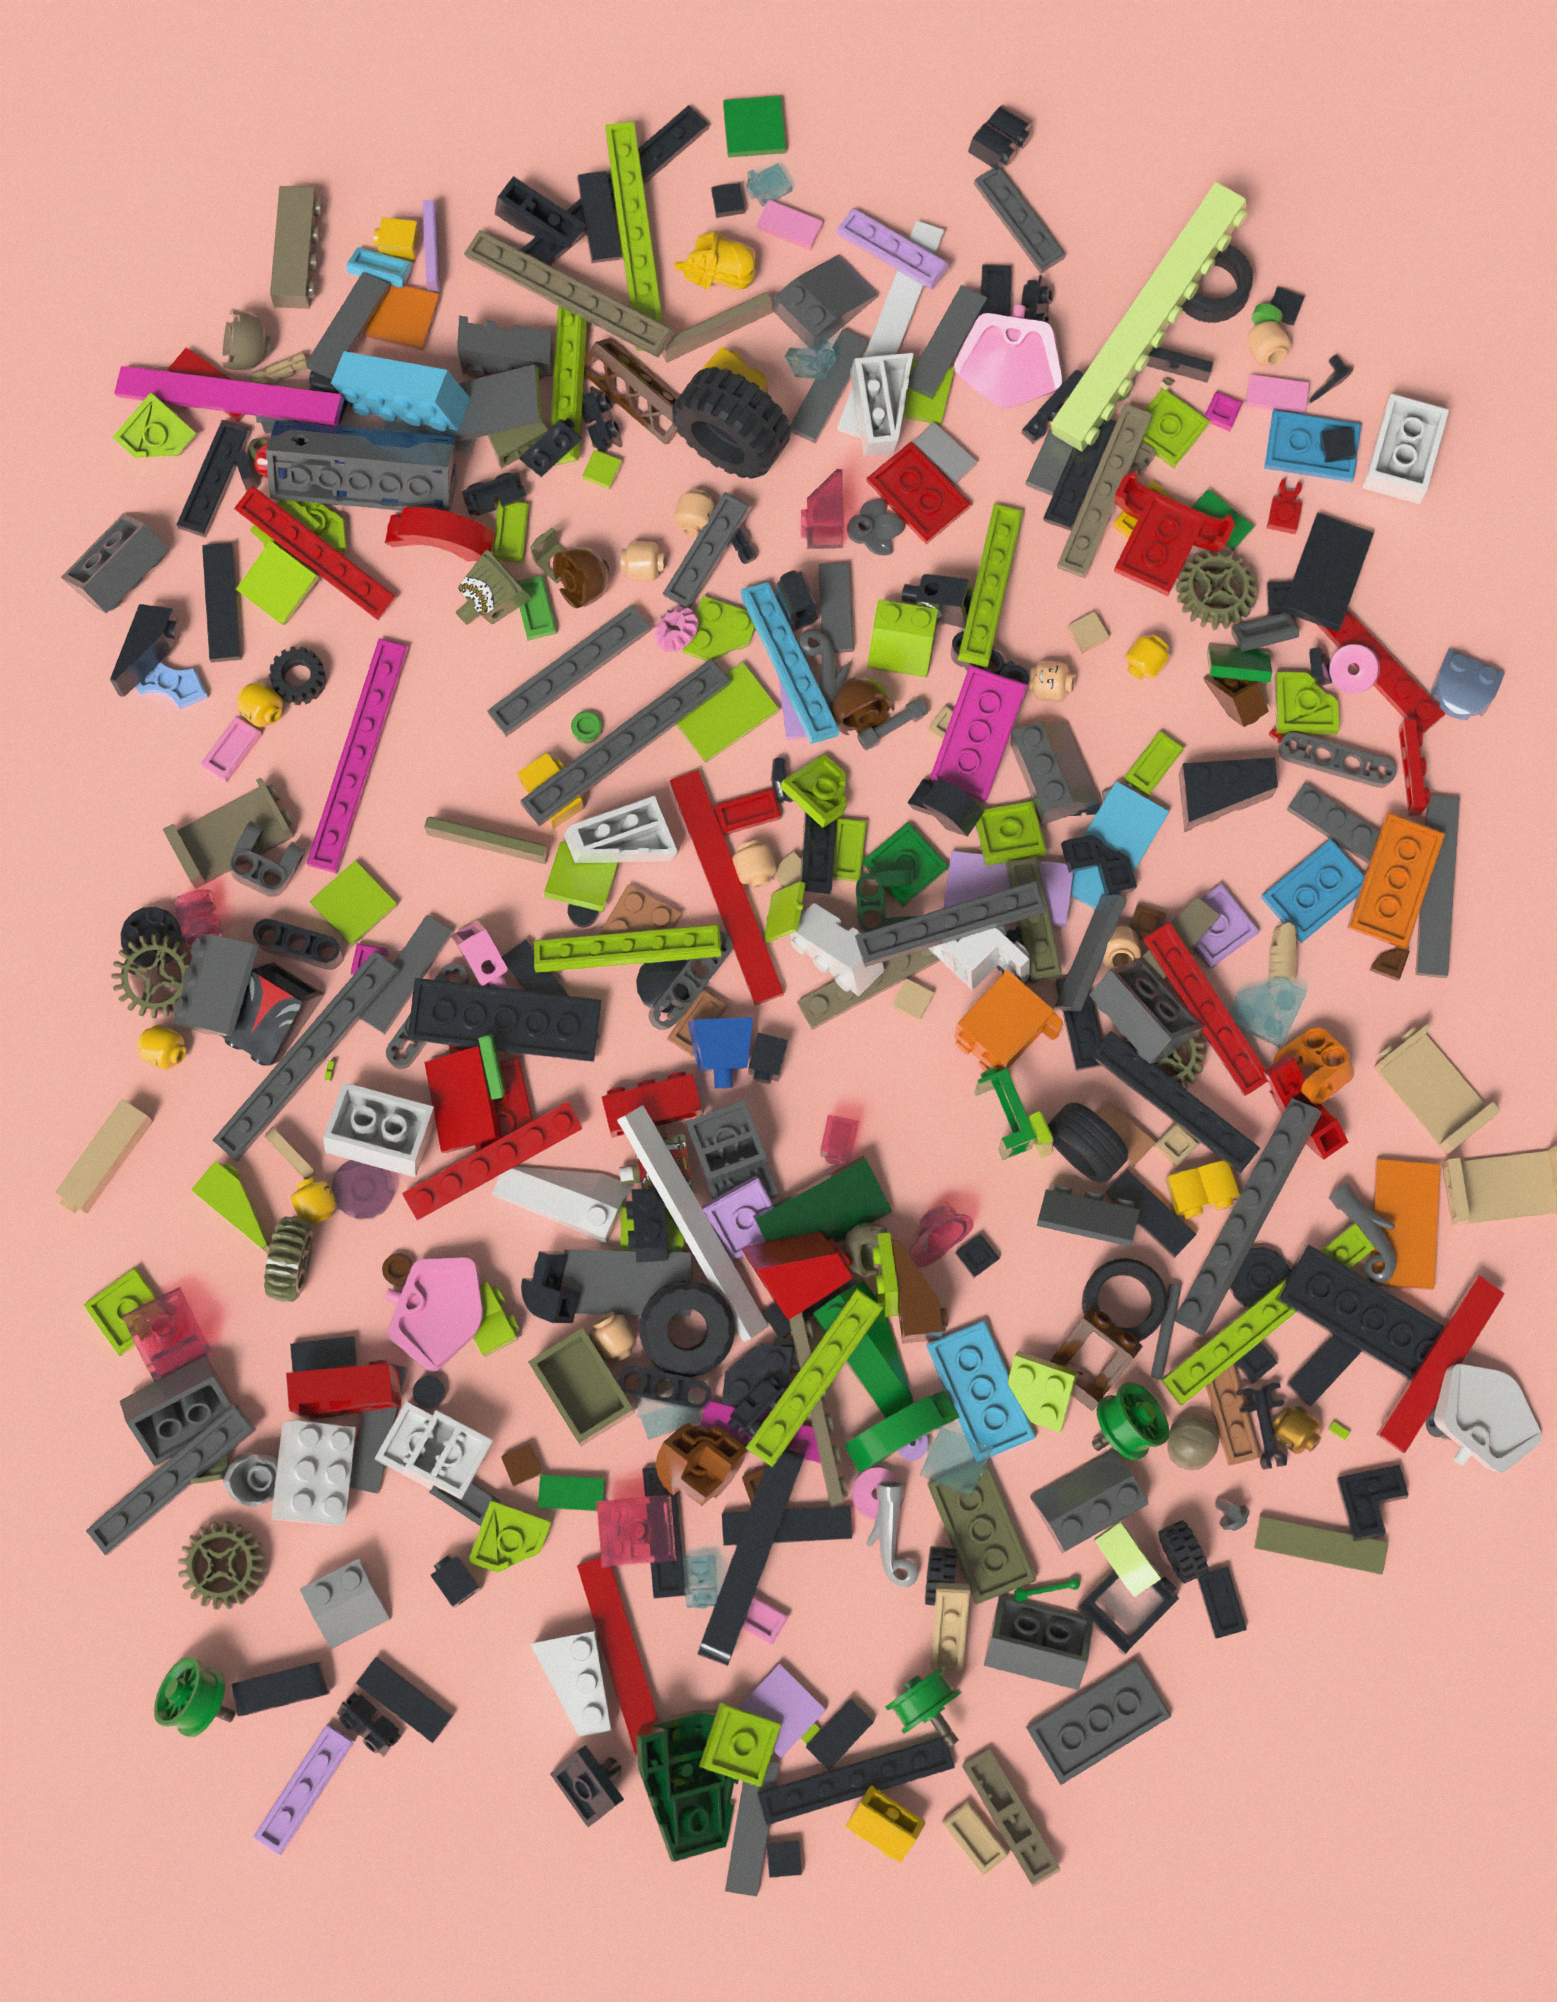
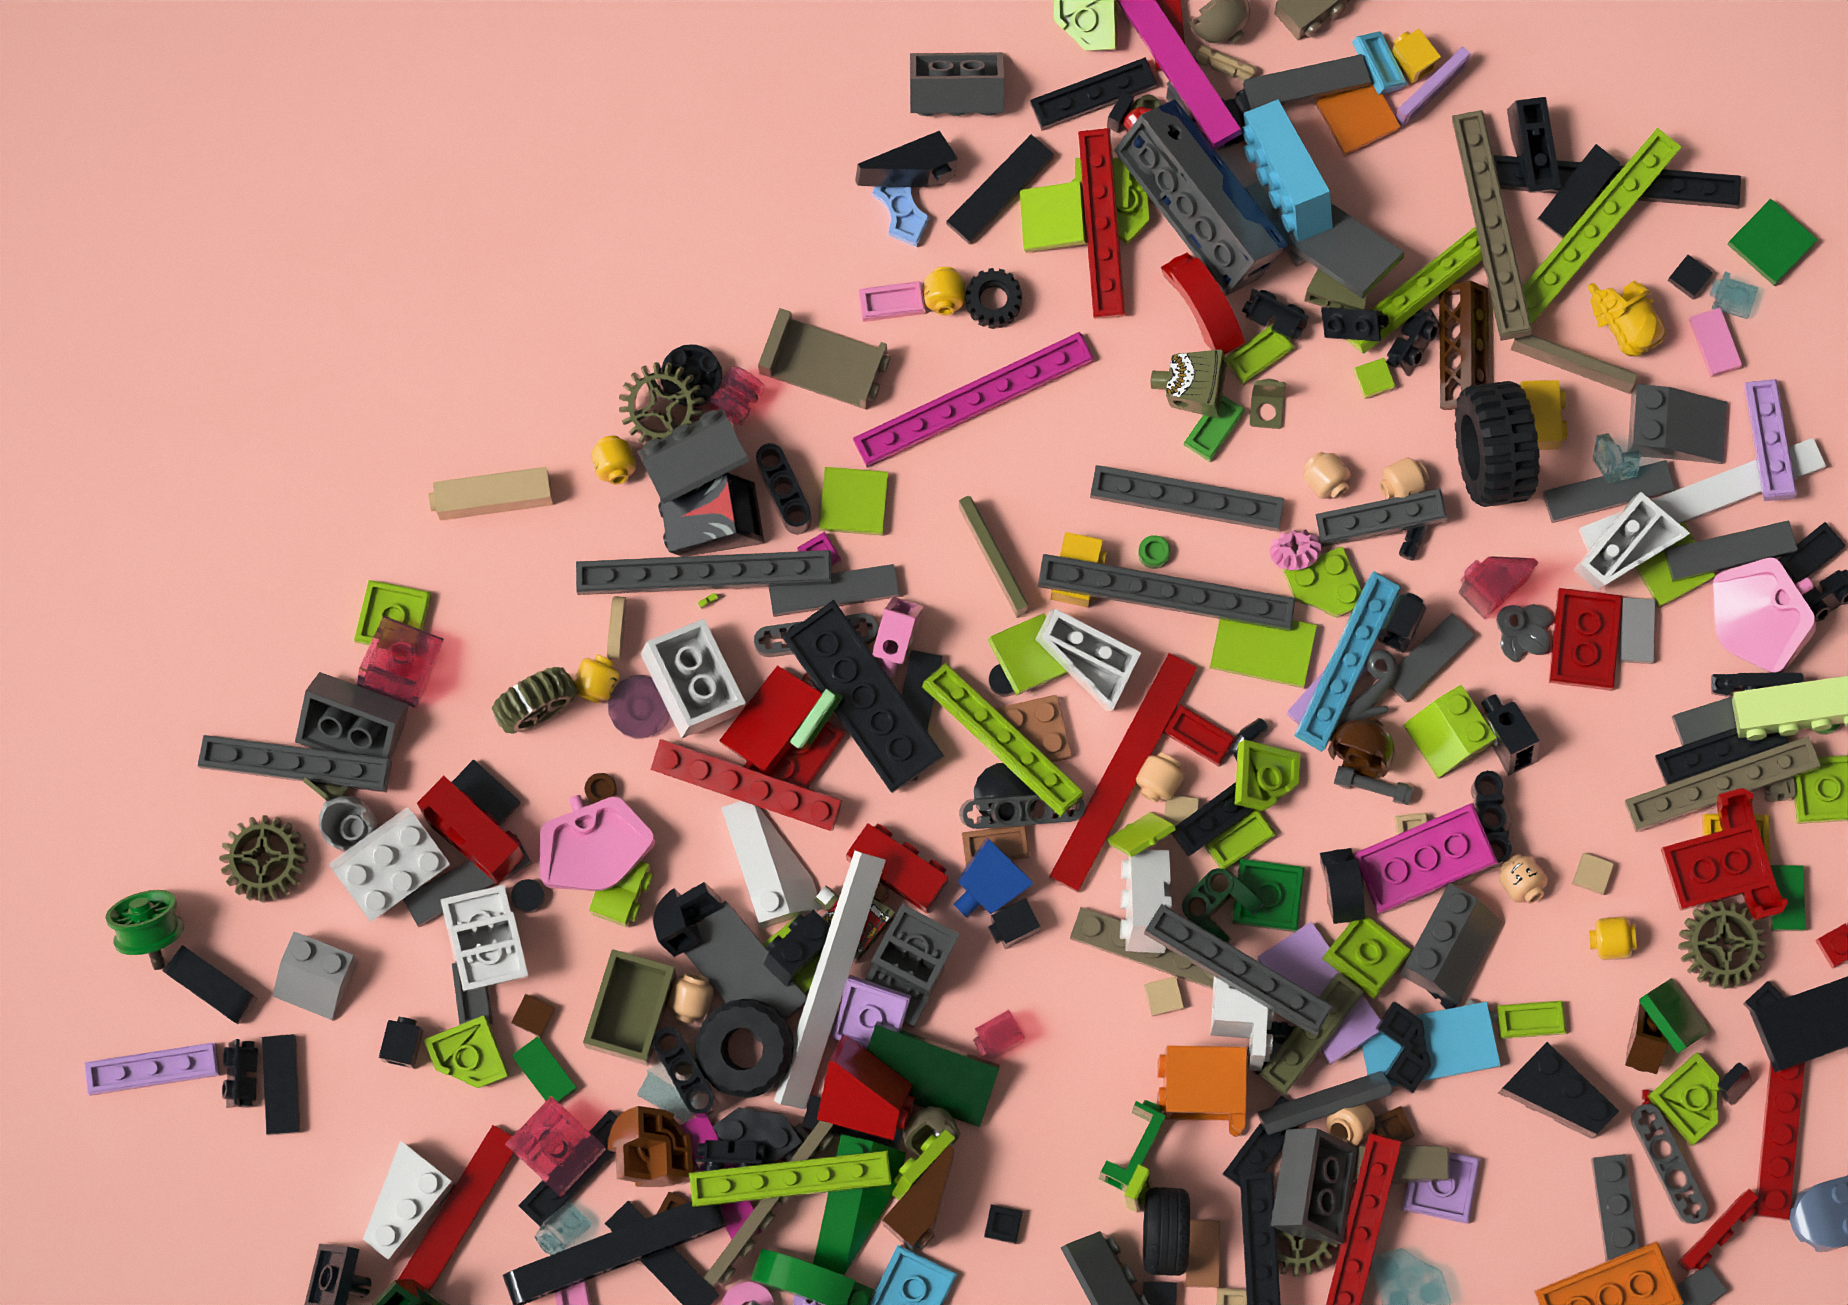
camera: 50 degrees right, 0 degrees up
lime slope [191,1161,270,1253] -> none
dark grey piece [230,821,306,897] -> none
dark grey wedge [457,315,553,379] -> none
reddish brown cylinder [553,546,609,609] -> none
clear pink piece [908,1202,974,1268] -> none
lime tile [958,503,1023,667] -> none
dark grey tile [1231,613,1299,652] -> none
dark azure tile [1261,839,1364,944] -> none
tan hinge [1268,922,1297,982] -> none
bright pink piece [1329,644,1380,693] -> none

